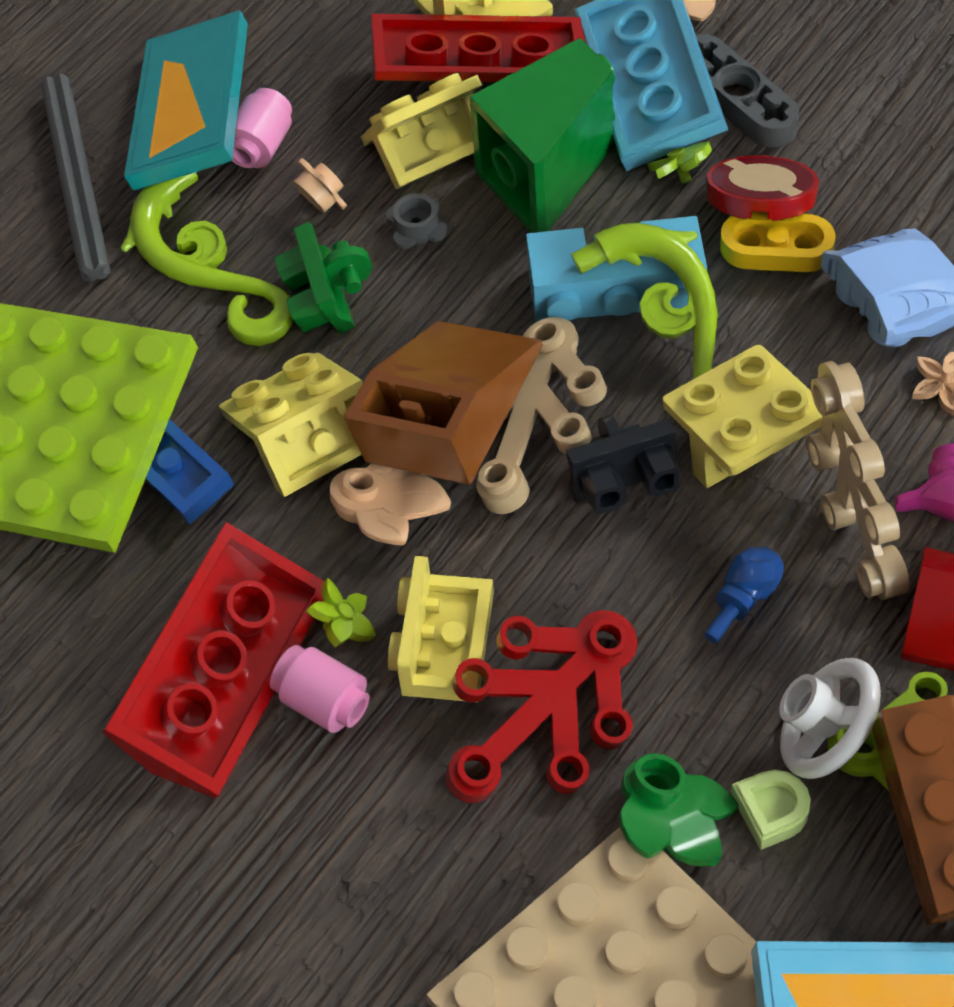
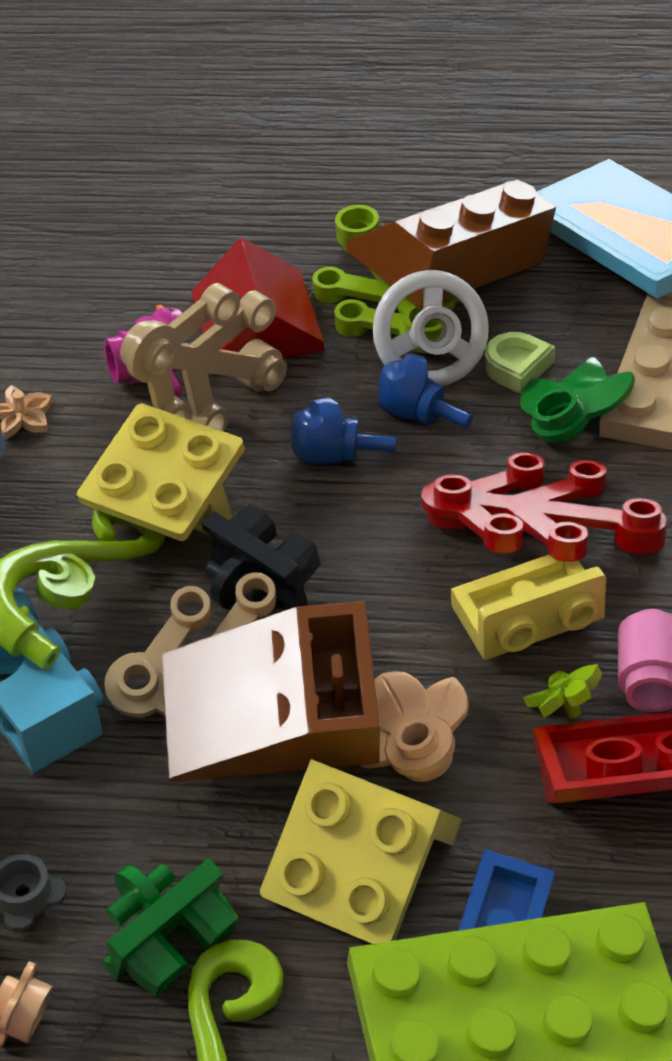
camera: 120 degrees left, 10 degrees down
none -> blue piece [378,354,473,429]

